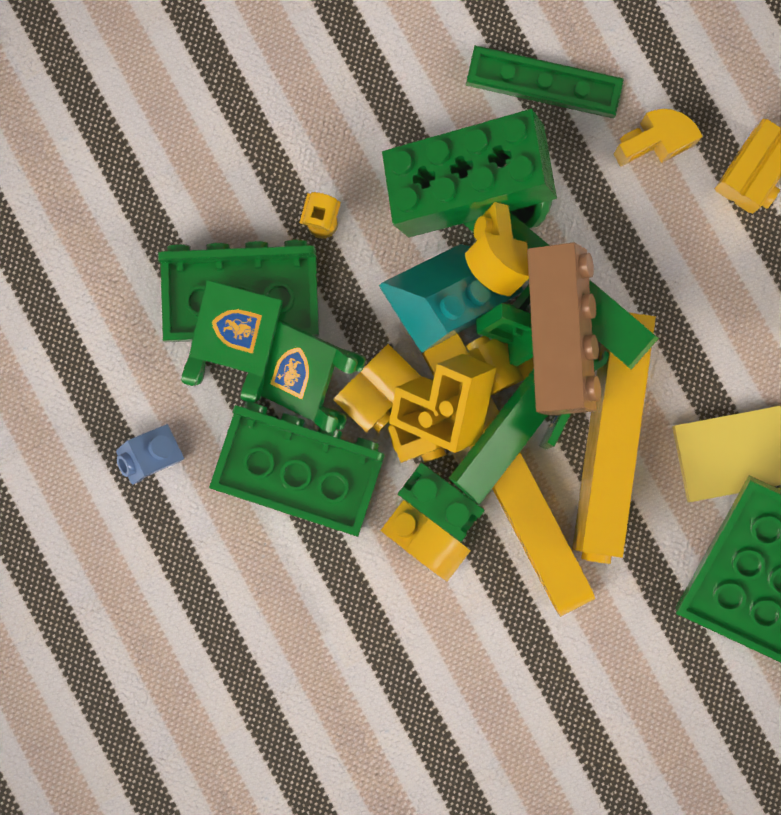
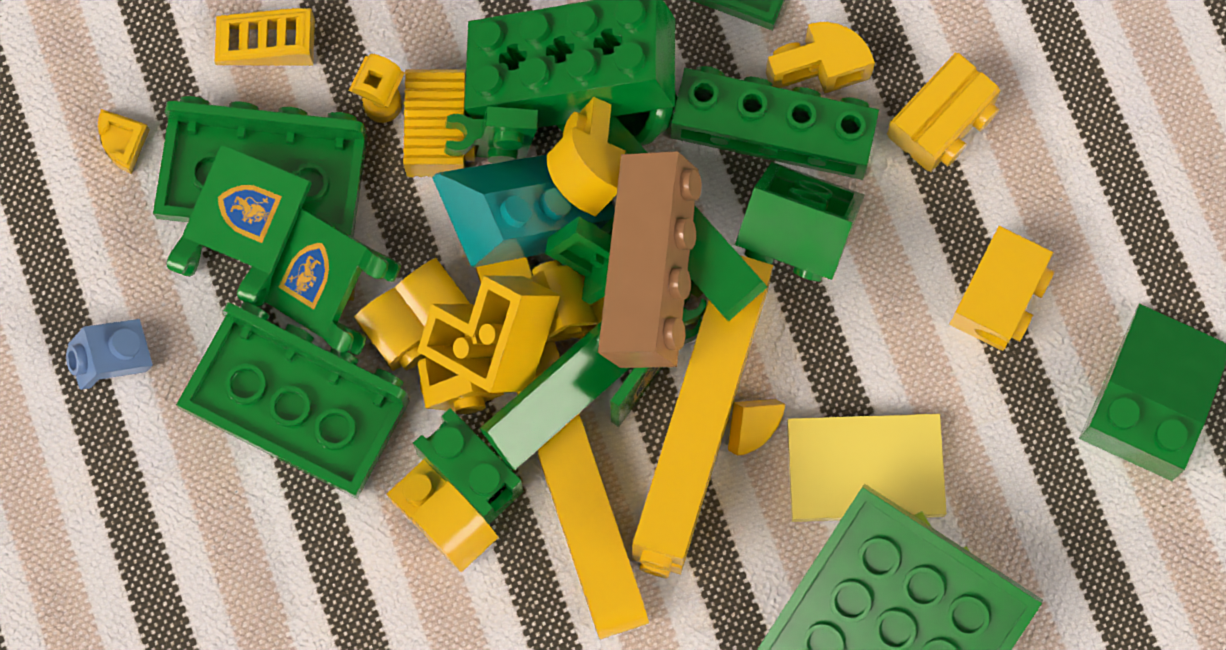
camera: 10 degrees right, 10 degrees down
none -> yellow tile [97,109,150,174]
none -> yellow slope [214,8,315,66]
none -> yellow brick [403,69,476,178]
none -> green plate [444,106,538,164]
none -> green brick [671,66,879,180]
none -> yellow tile [728,399,786,456]
none -> green slope [735,162,865,282]

